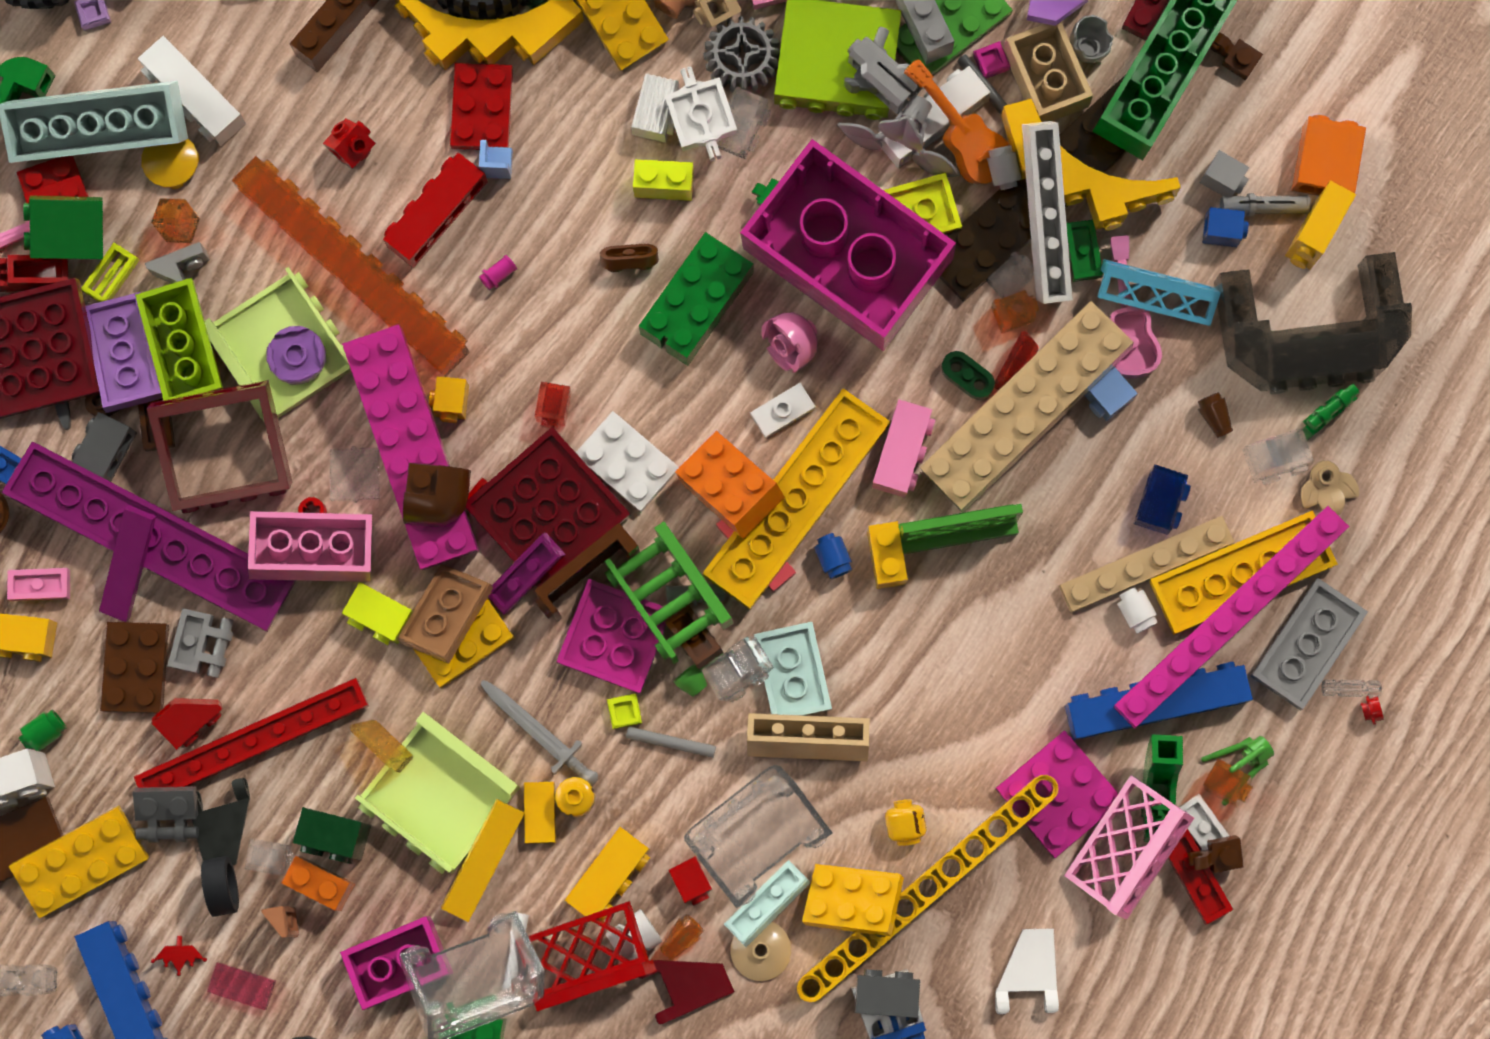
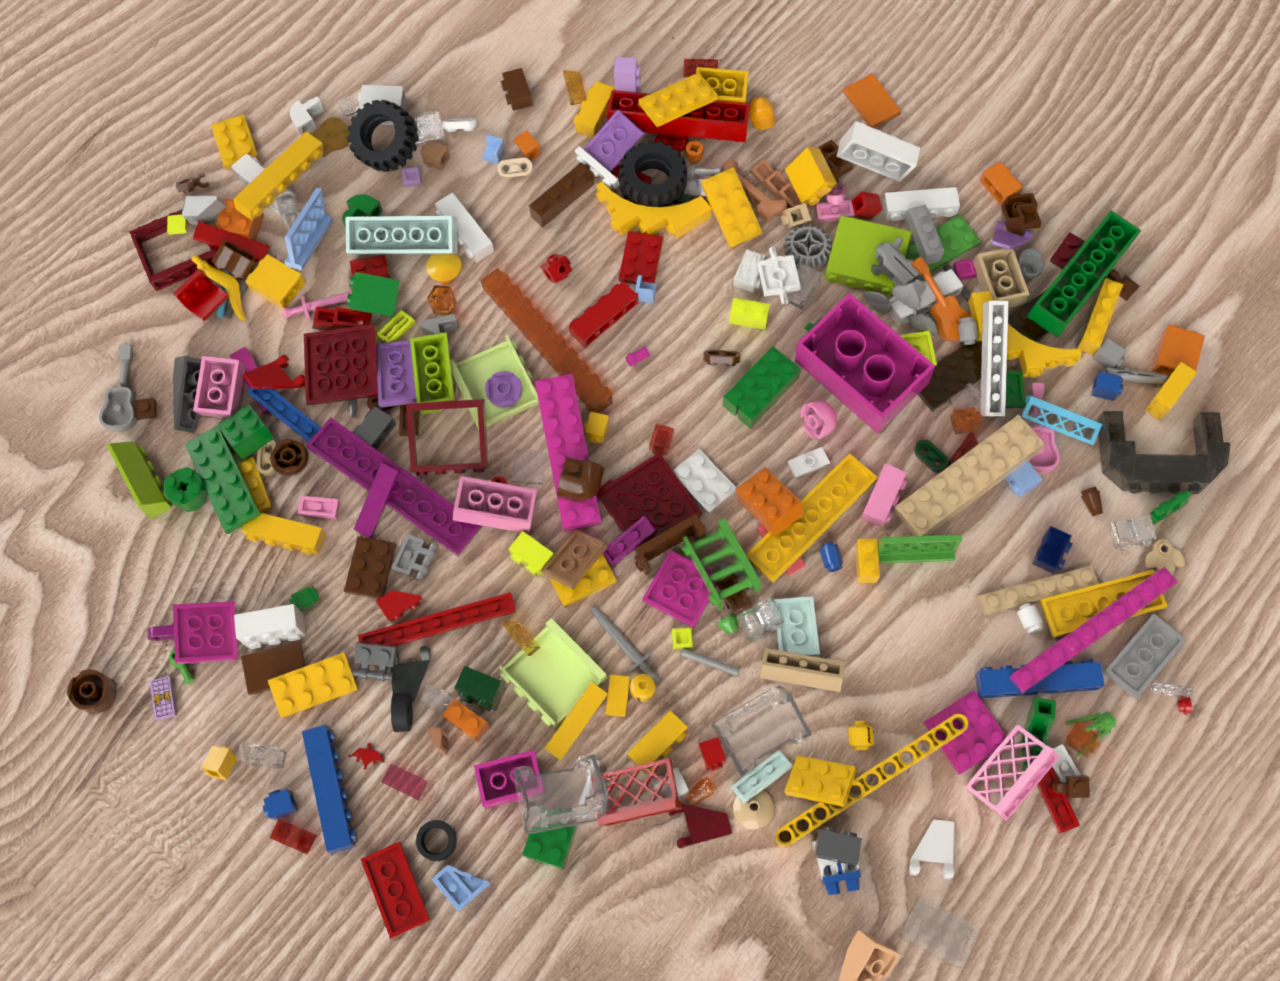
camera: 10 degrees right, 10 degrees down
none -> yellow brick [1077,278,1123,355]

